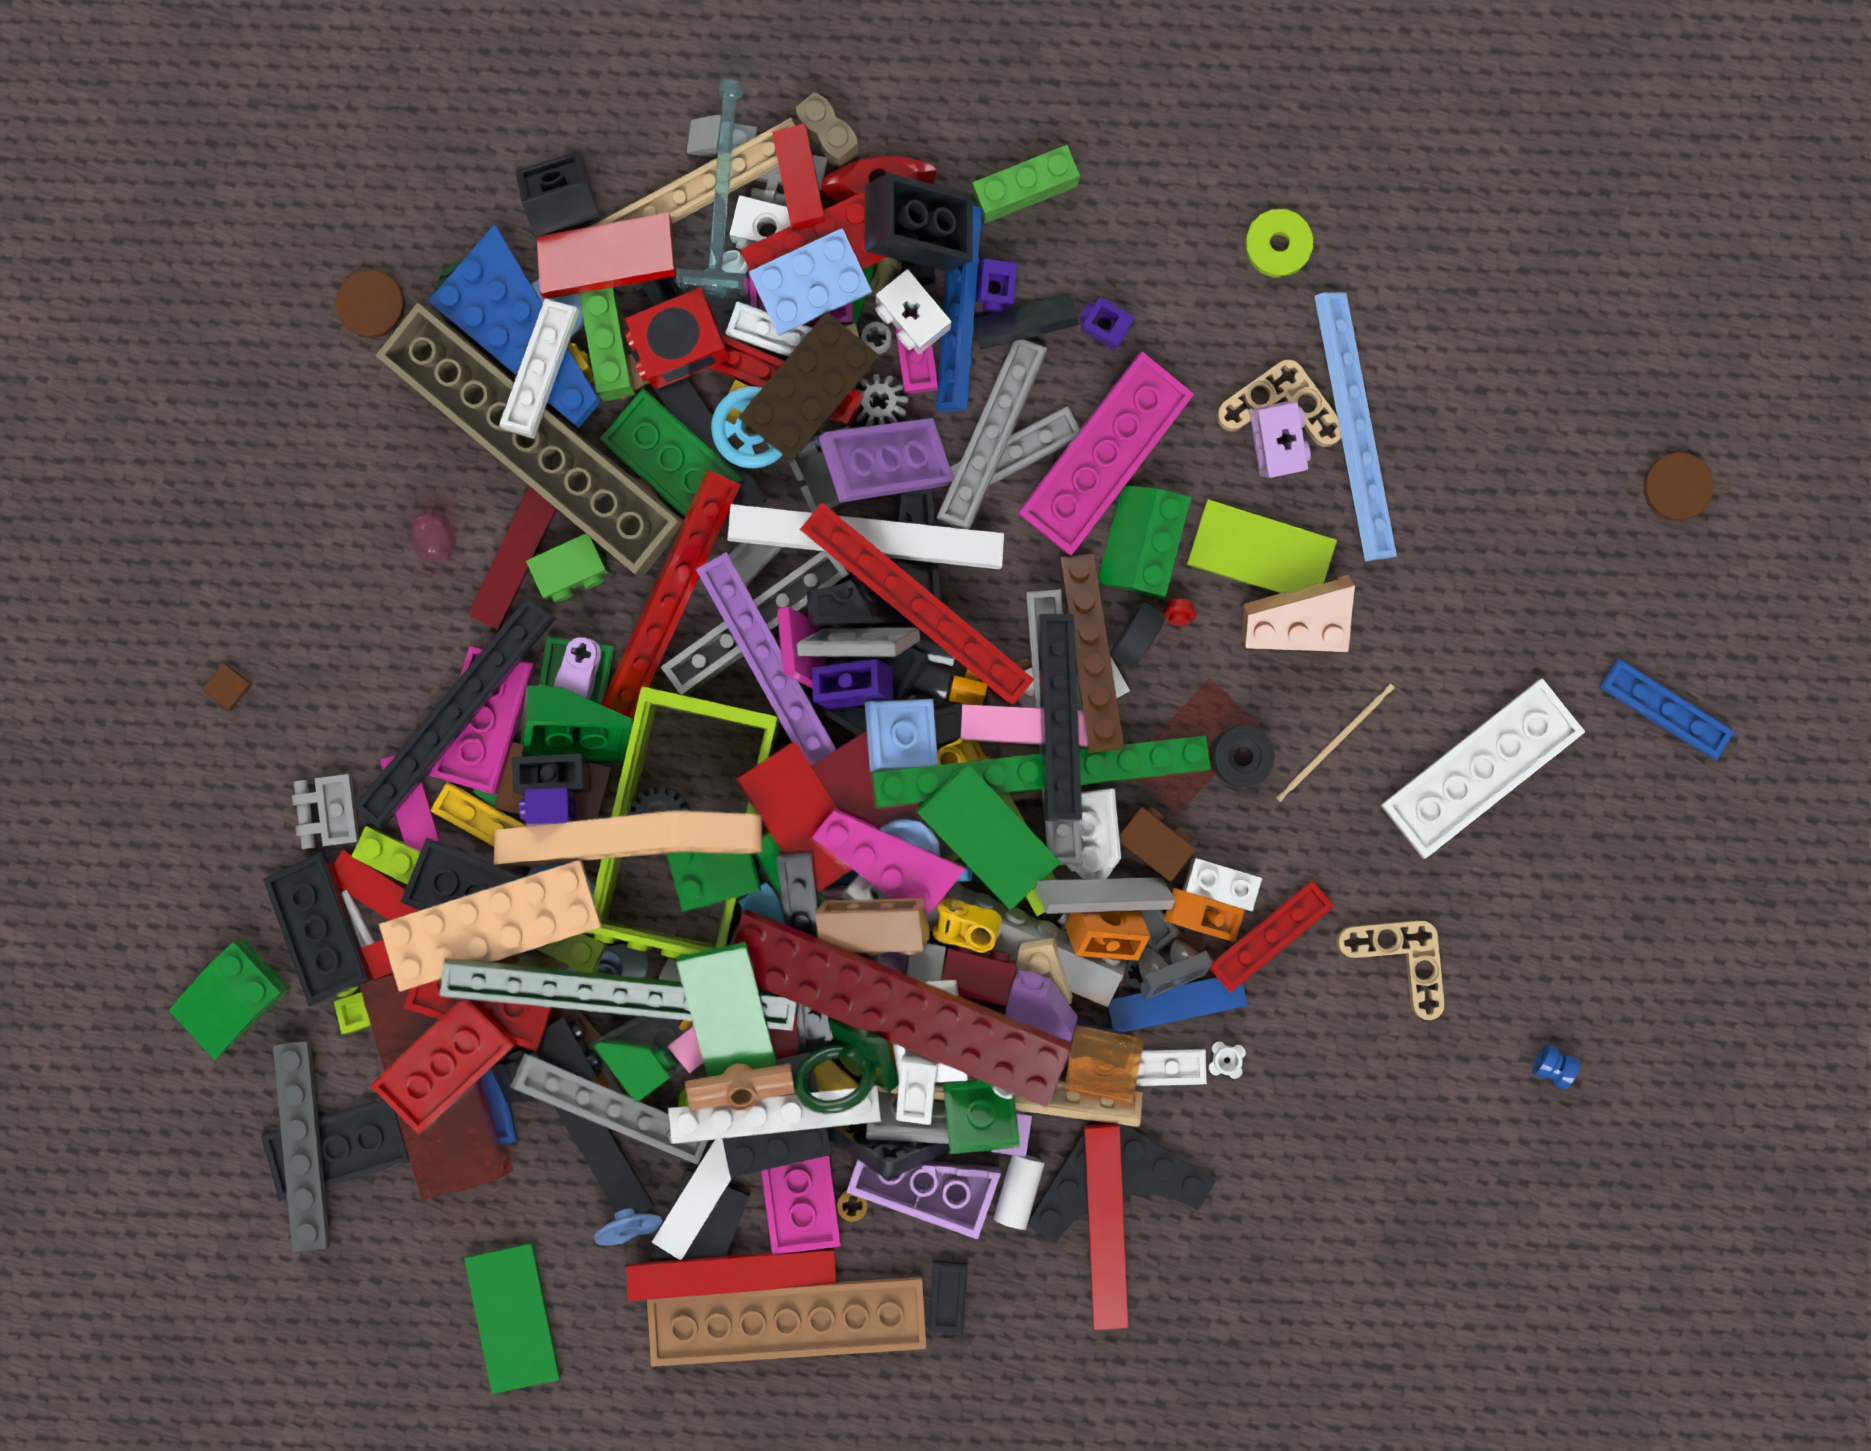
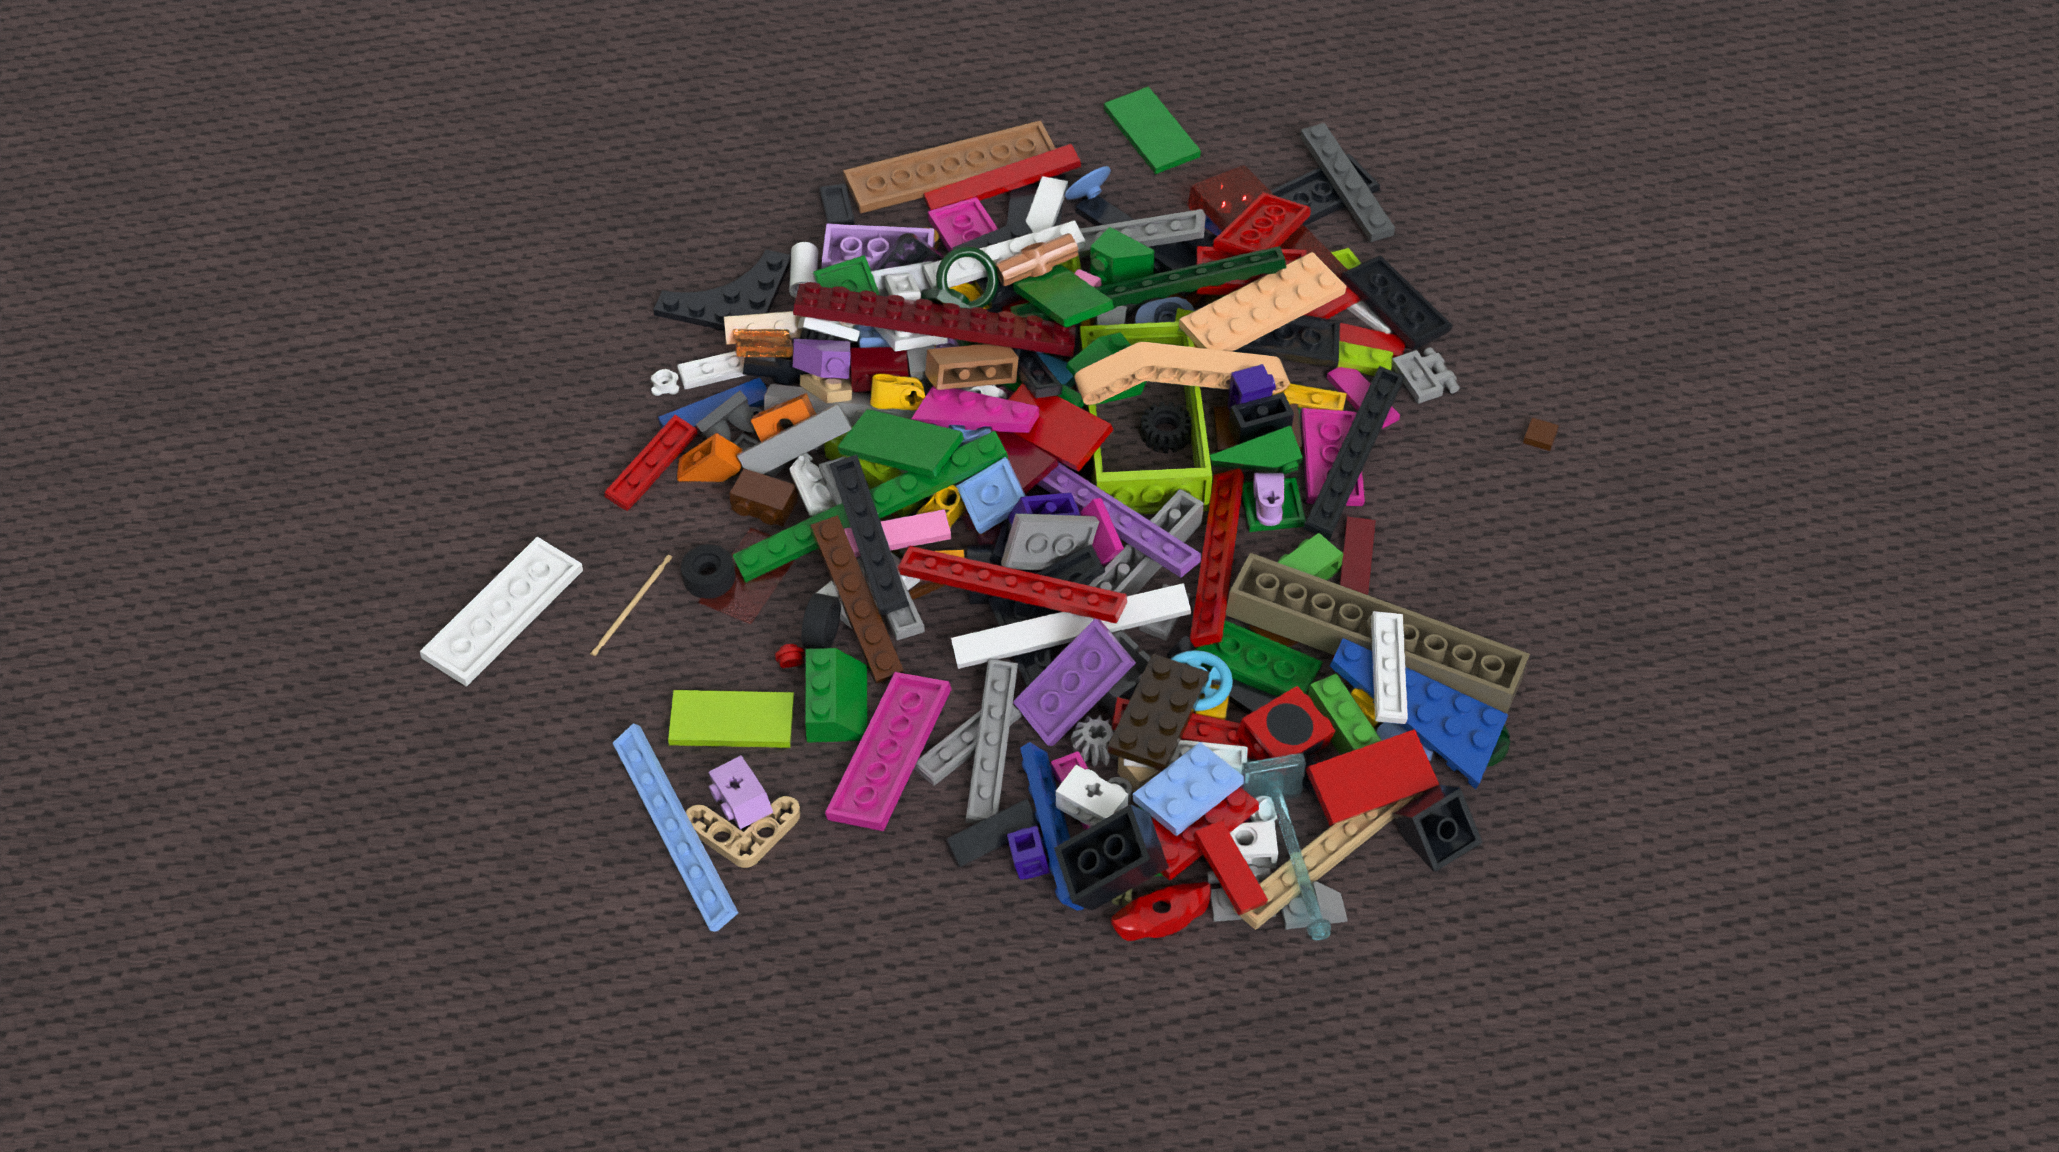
camera: 160 degrees right, 35 degrees down
green slope [169,940,291,1060] -> none
reddish brown tile [335,270,405,338] -> none
clear pink head [406,510,457,563] -> none
dark tan brick [796,92,859,169] -> none
black tile [934,703,962,745] -> none
bright green brick [972,145,1080,224] -> none
dark purple brick [1079,297,1135,352] -> none
tile [1084,1124,1128,1330] -> none
white brick [1182,858,1262,911] -> none
wedge [1241,575,1355,652] -> none
lime tile [1245,209,1313,277] -> none
tan beam [1336,920,1444,1020] -> none
blue wheel [1532,1044,1581,1090] -> none
blue tile [1599,659,1735,760] -> none
reddish brown tile [1643,452,1714,521] -> none

